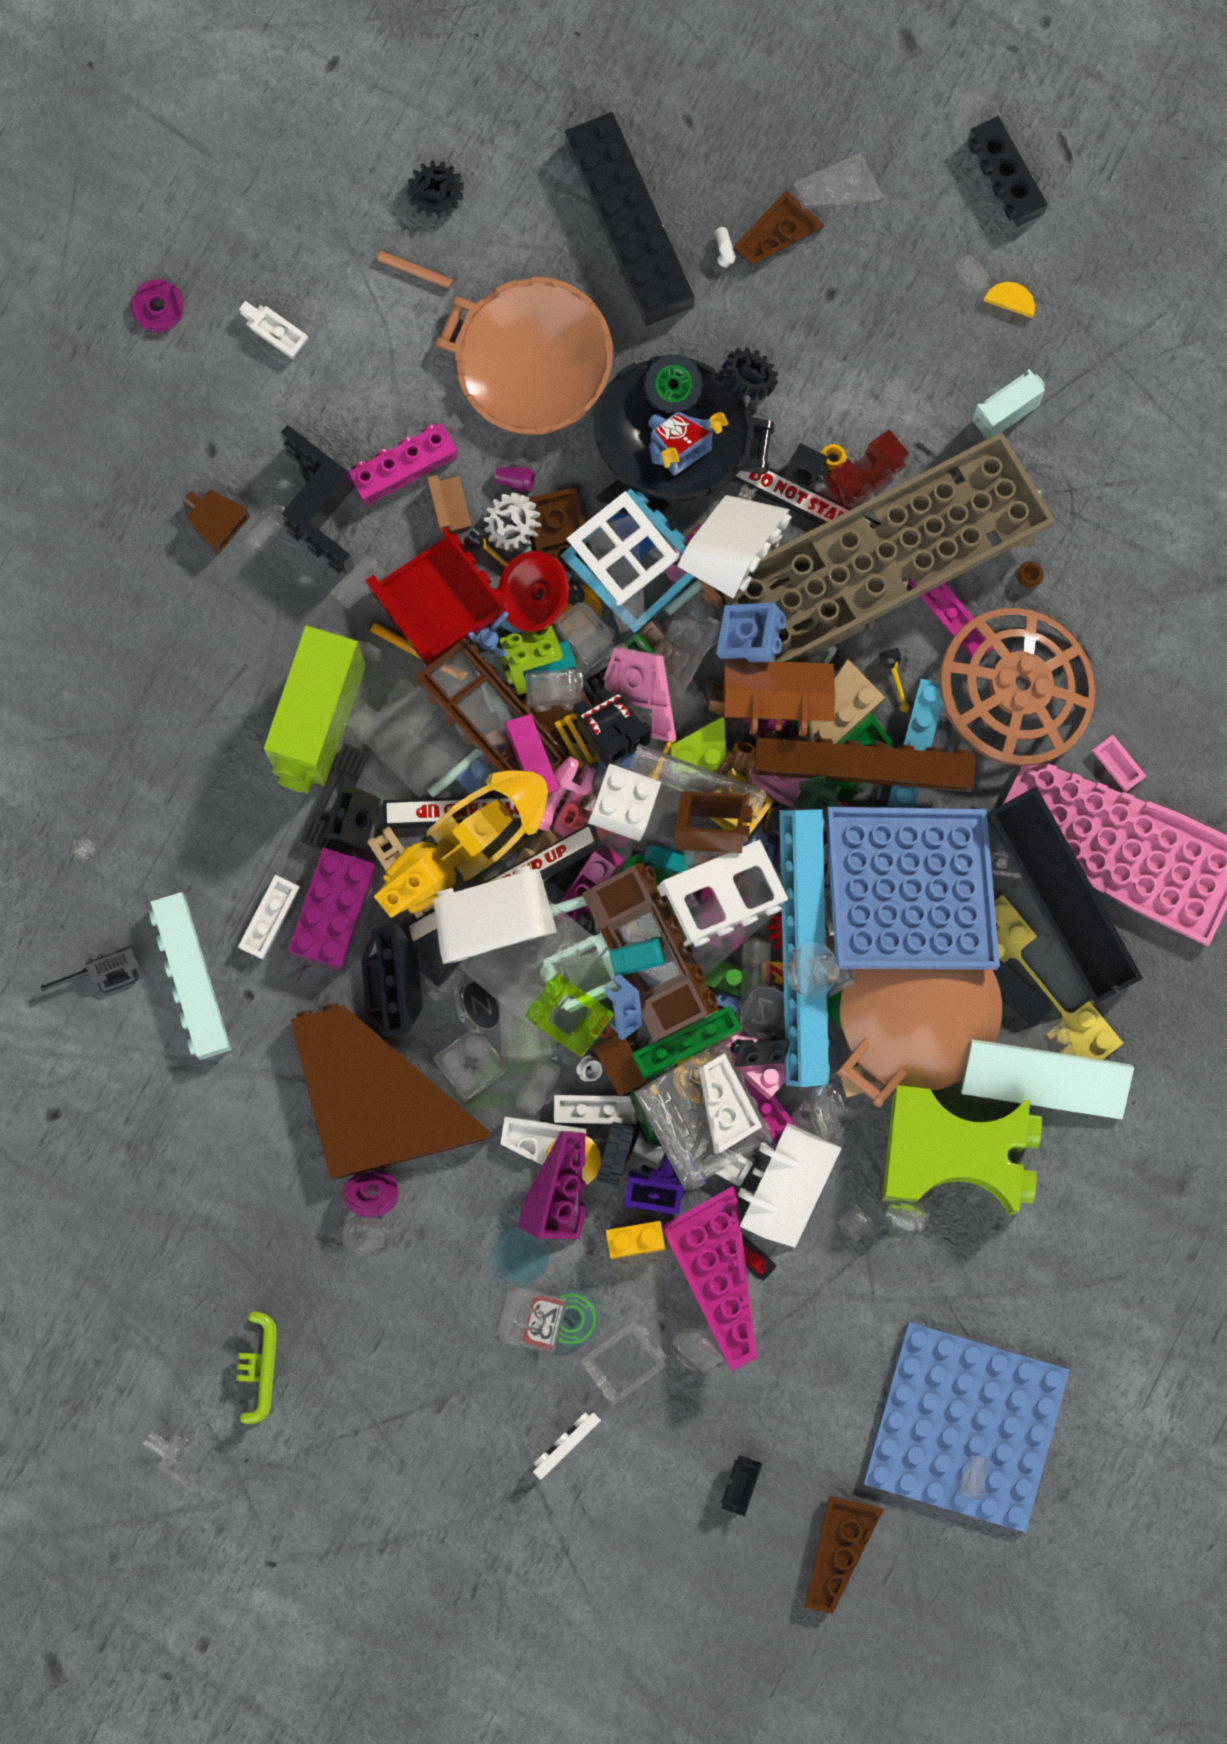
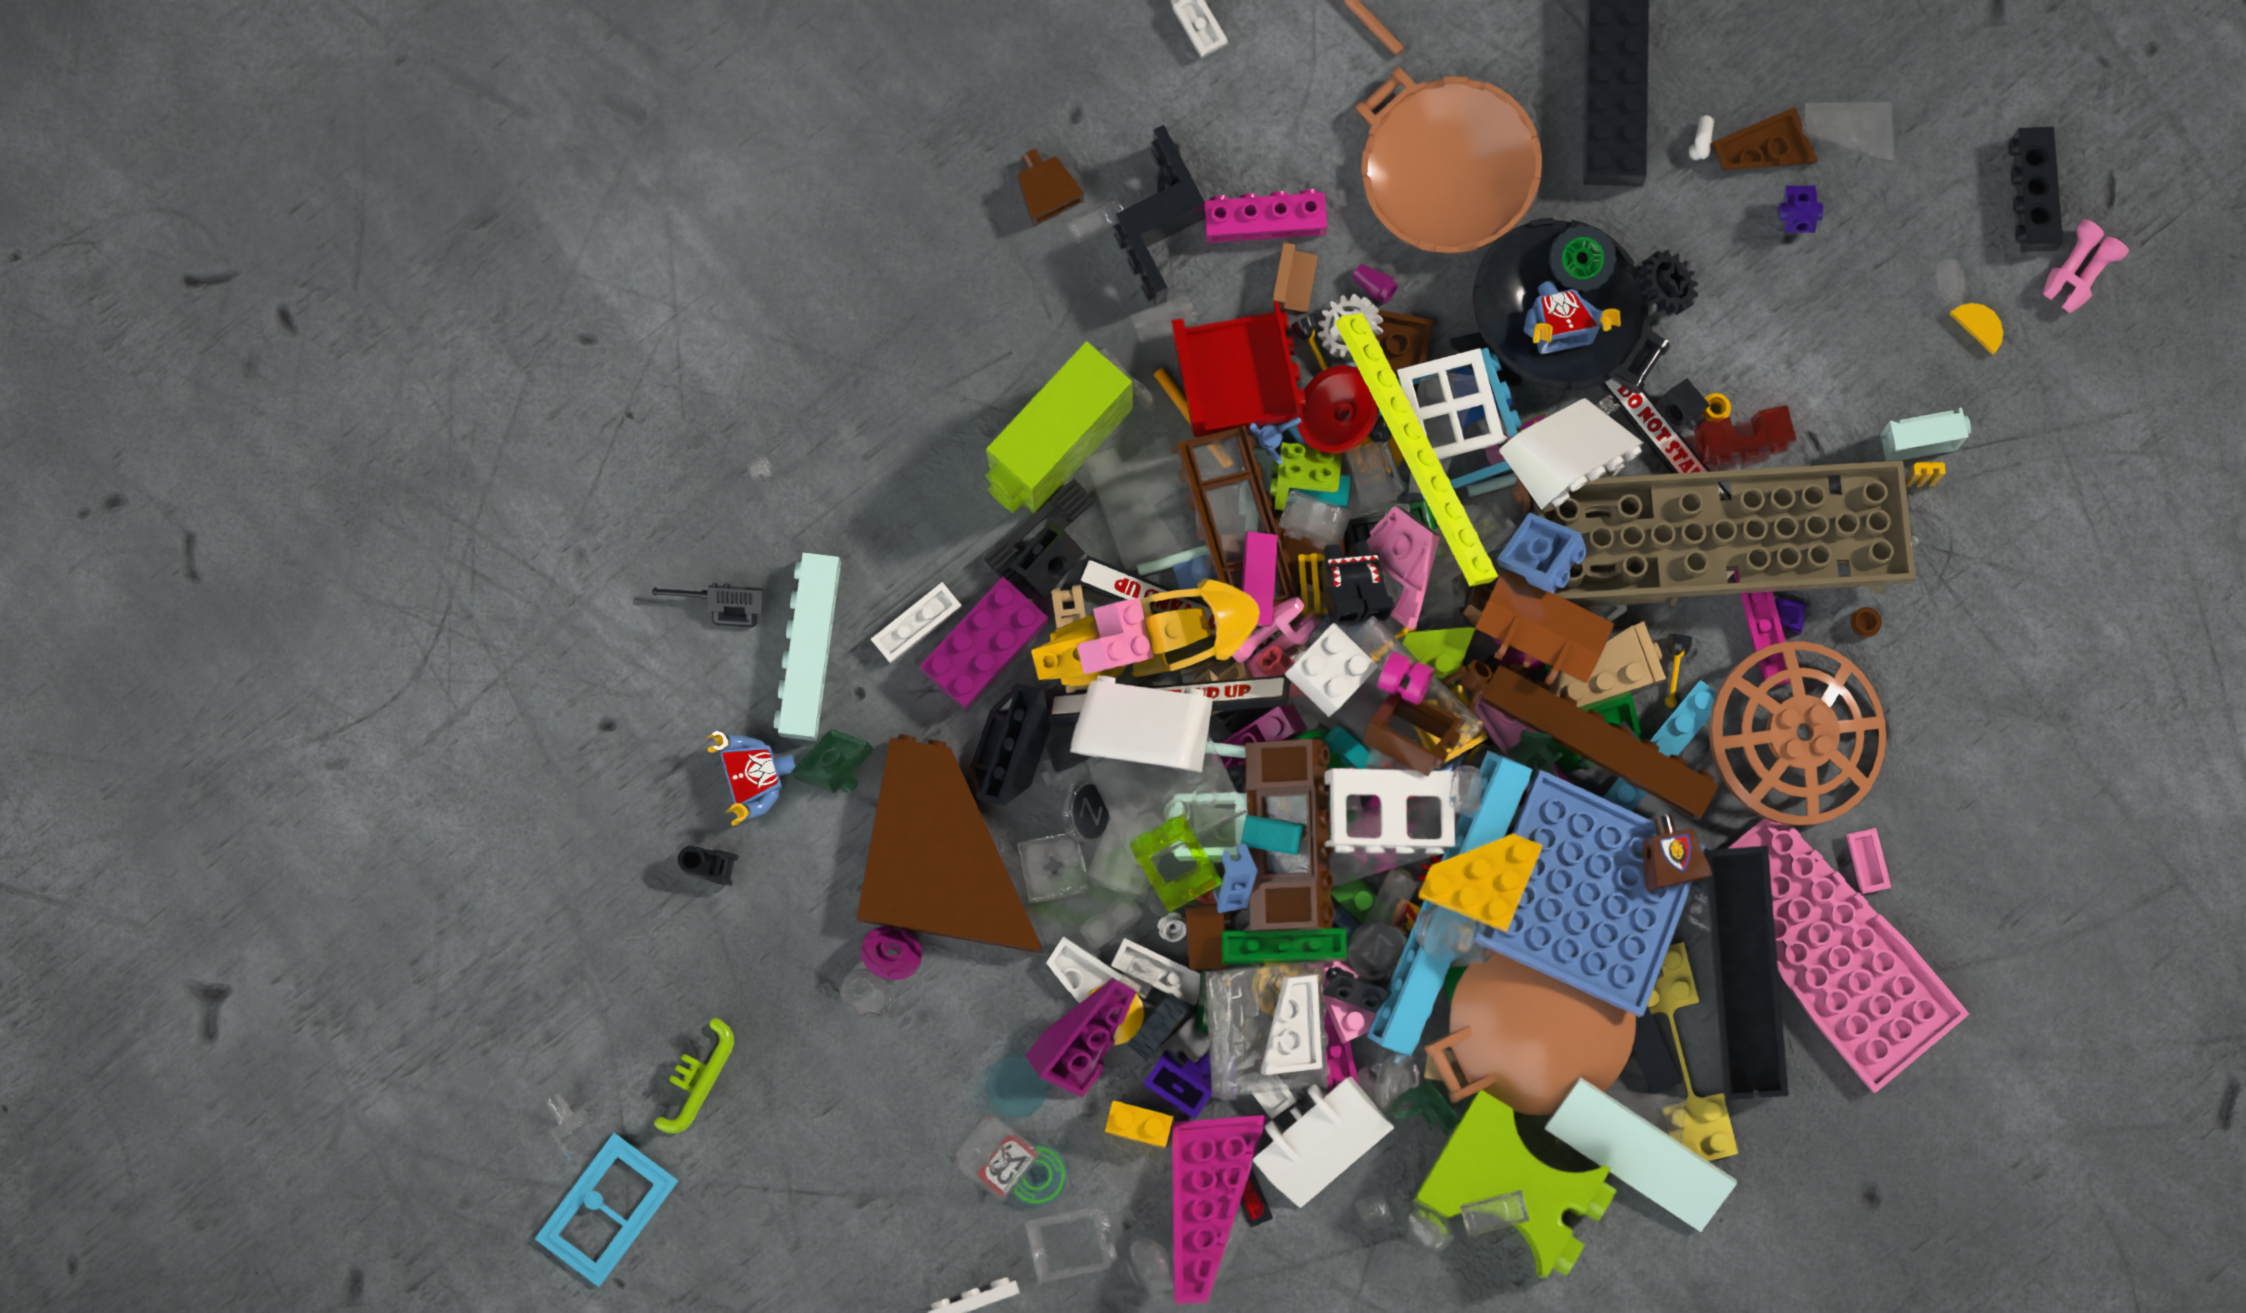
camera: 25 degrees right, 0 degrees up
none -> medium azure door [535,1133,678,1287]
none -> black piece [677,846,739,886]
none -> torso [706,731,797,826]
none -> clear green tile [791,729,874,794]
none -> bright pink brick [1077,598,1154,674]
none -> clear tile [1119,955,1162,999]
none -> neon yellow plate [1335,313,1498,587]
none -> dark pink wheel [1377,651,1434,705]
none -> clear green piece [1390,1080,1461,1136]
none -> yellow plate [1419,834,1543,933]
none -> clear brick [1448,766,1483,815]
none -> clear tile [1460,1190,1530,1237]
none -> tan plate [1634,622,1666,687]
none -> reddish brown torso [1642,814,1712,891]
none -> dark purple tile [1775,598,1806,635]
none -> dark purple brick [1778,186,1823,233]
none -> yellow tile [1905,462,1946,487]
none -> bright pink piece [2043,219,2129,313]

